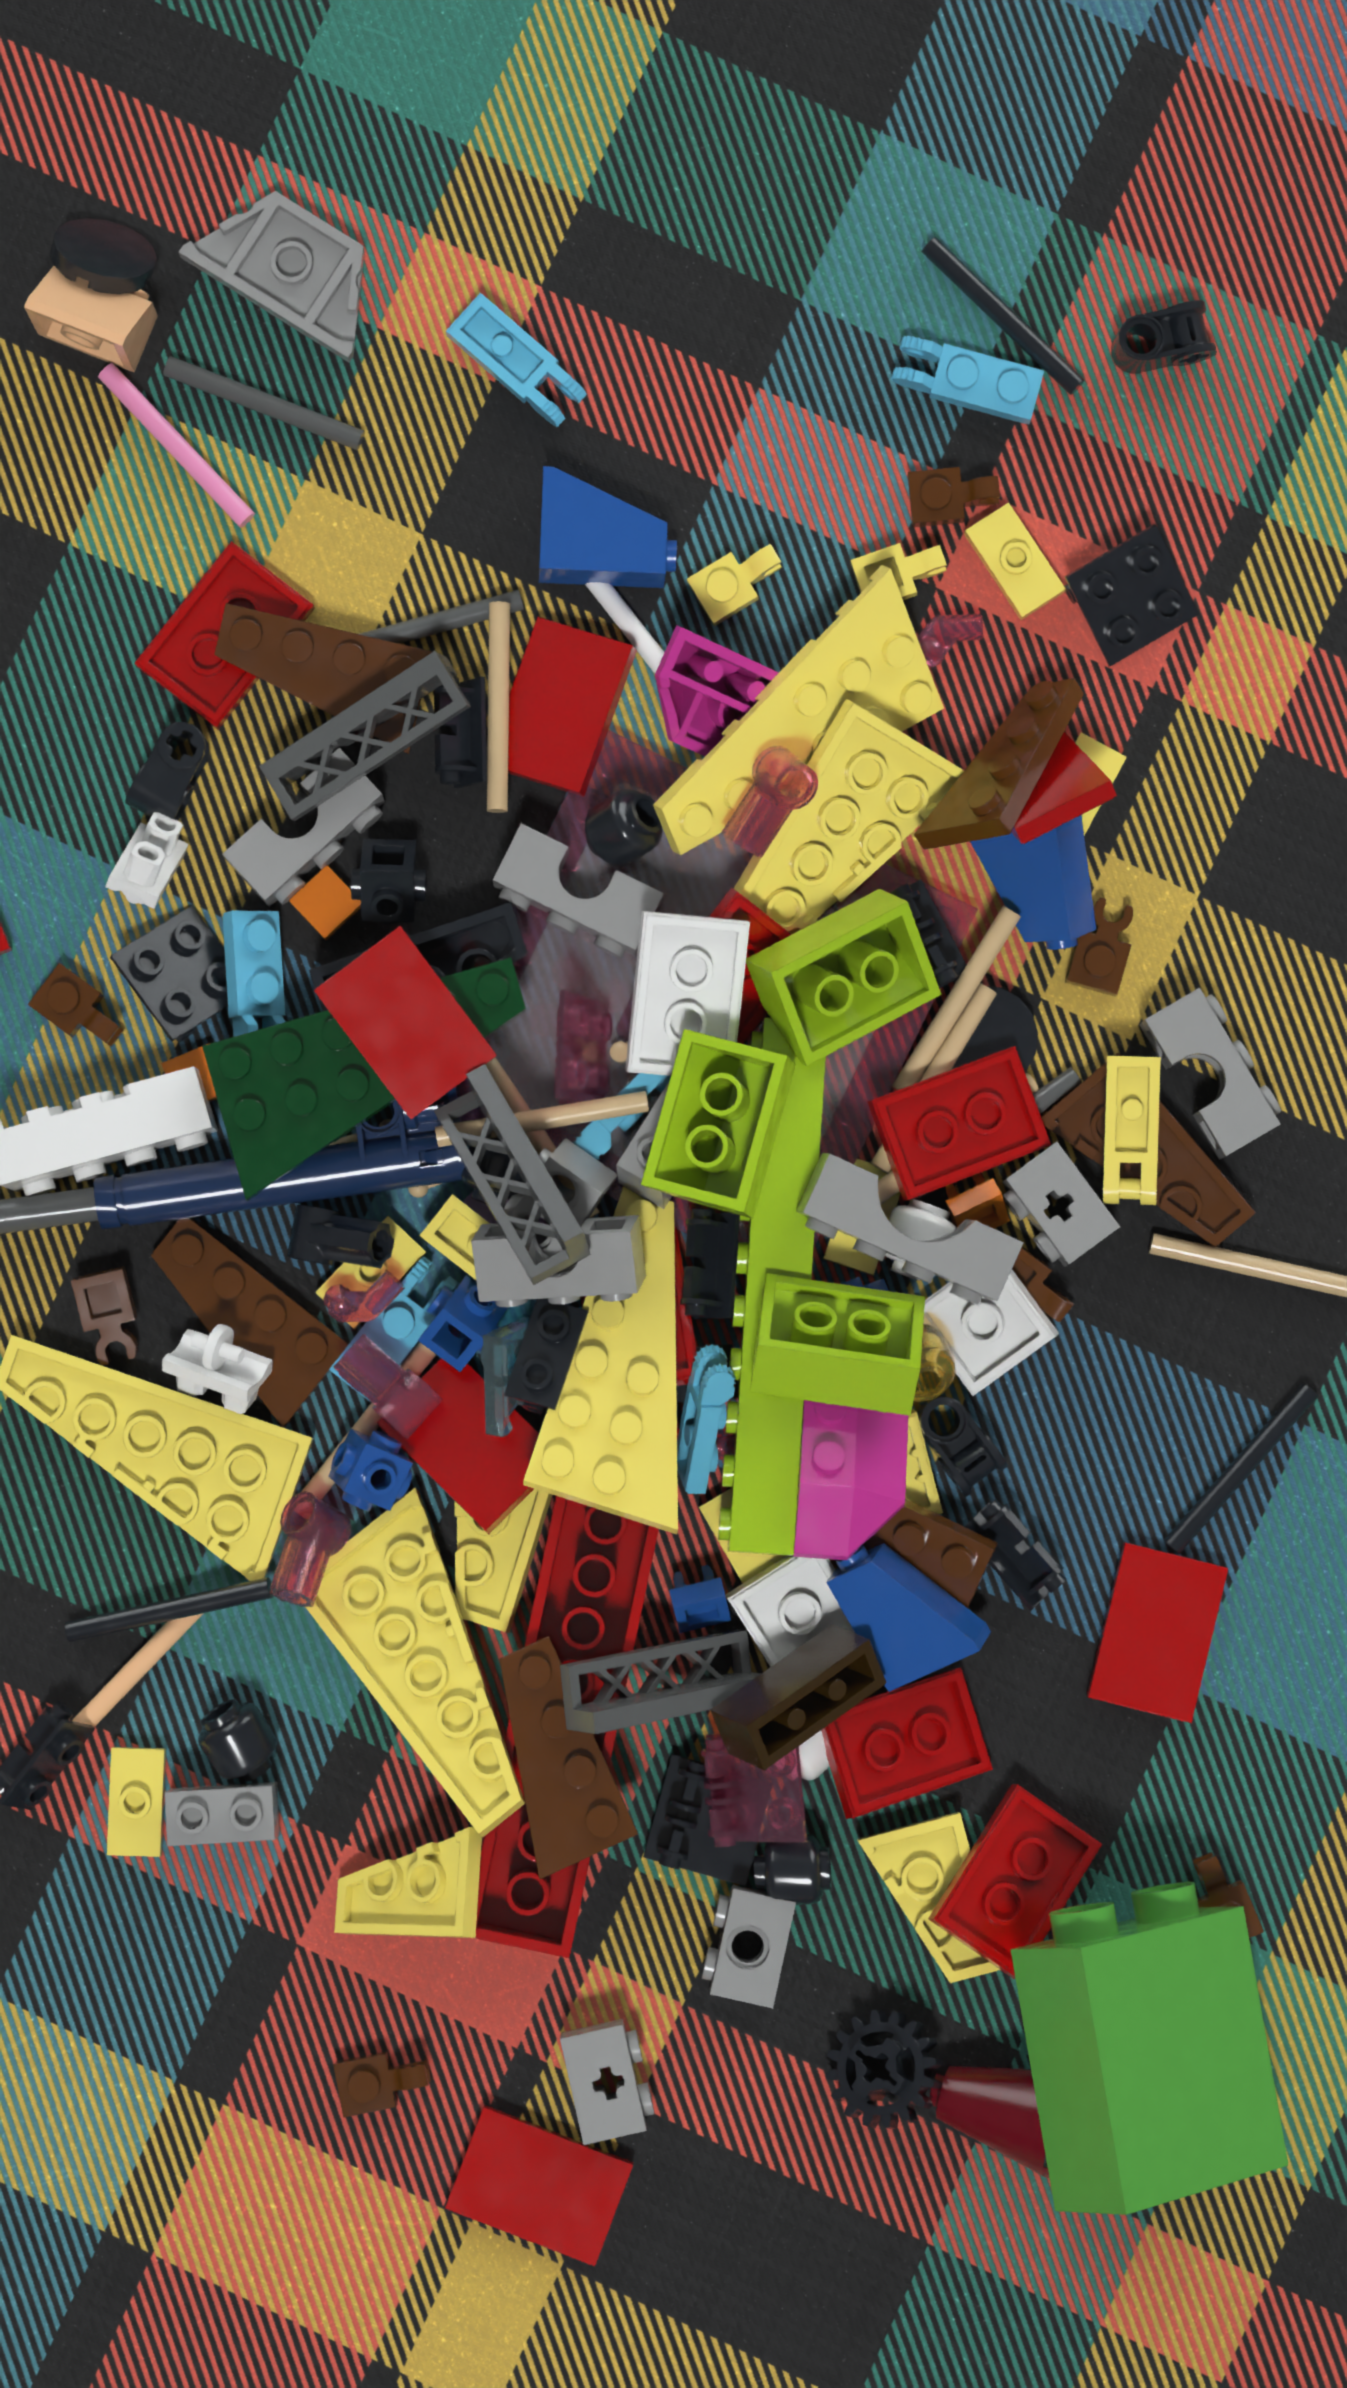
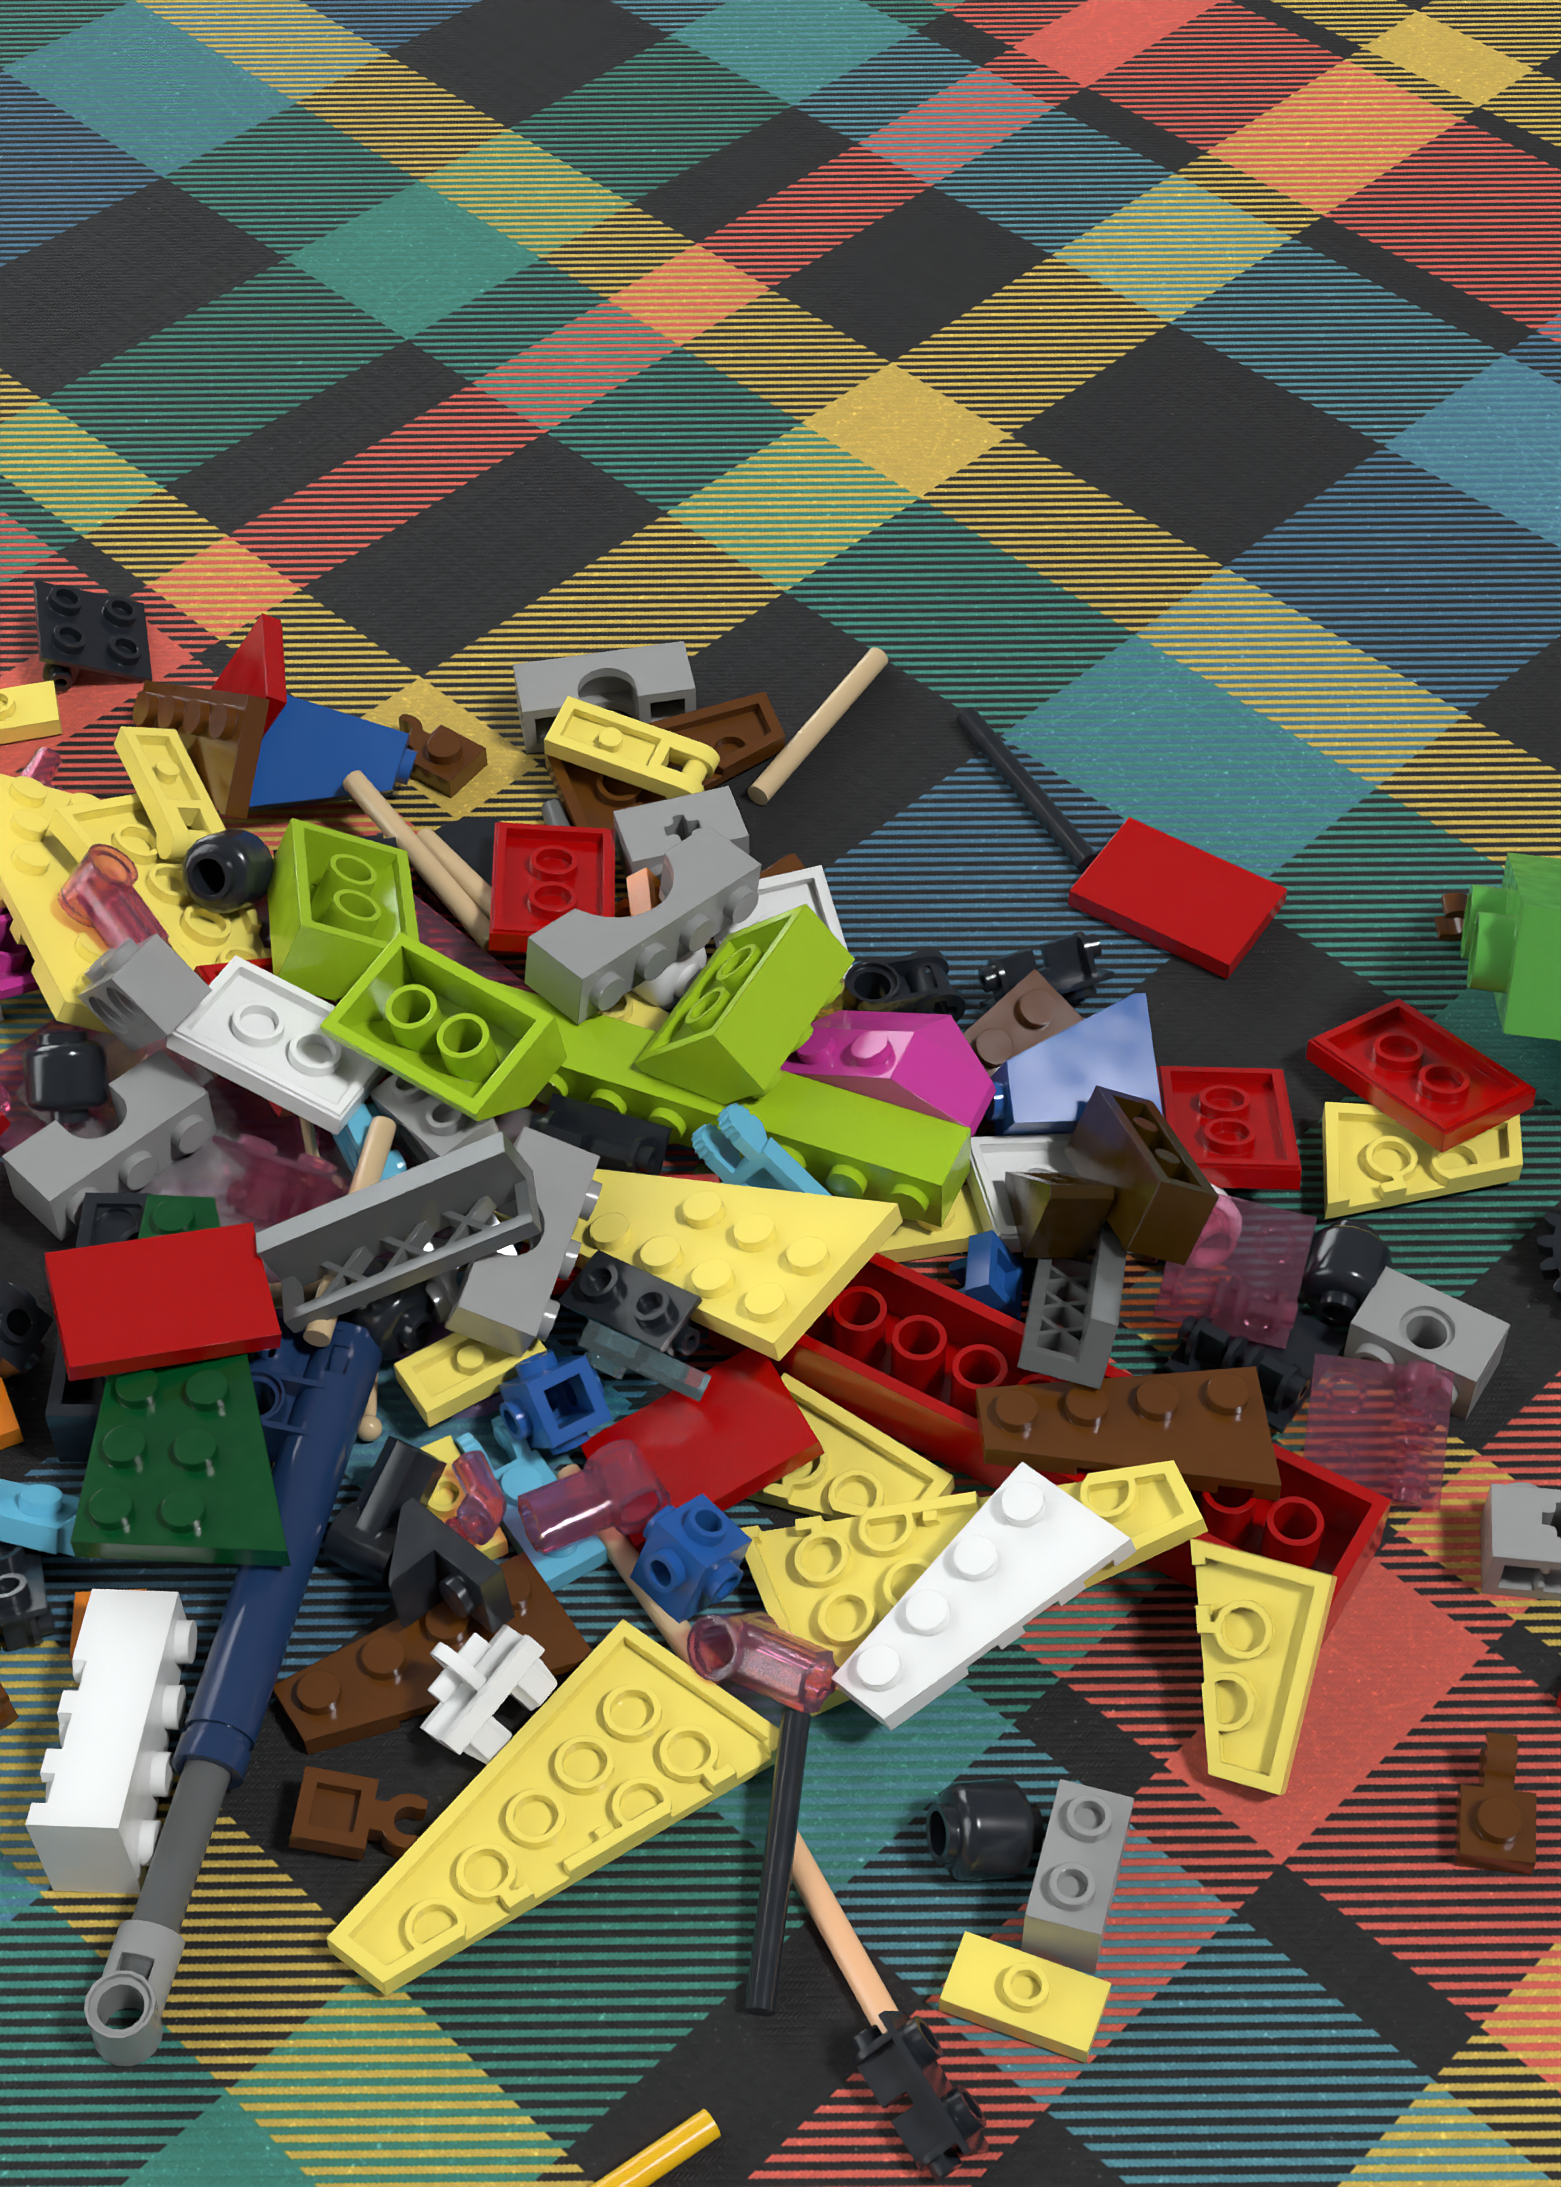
camera: 65 degrees left, 35 degrees down
none -> light grey brick [77,933,212,1052]
none -> light yellow plate [114,726,226,860]
none -> black head [182,829,274,913]
none -> black slope [389,1497,515,1633]
none -> white wing [831,1462,1136,1731]
none -> dark brown slope [1005,1172,1114,1258]
none -> clear pink hinge [1303,1353,1454,1510]

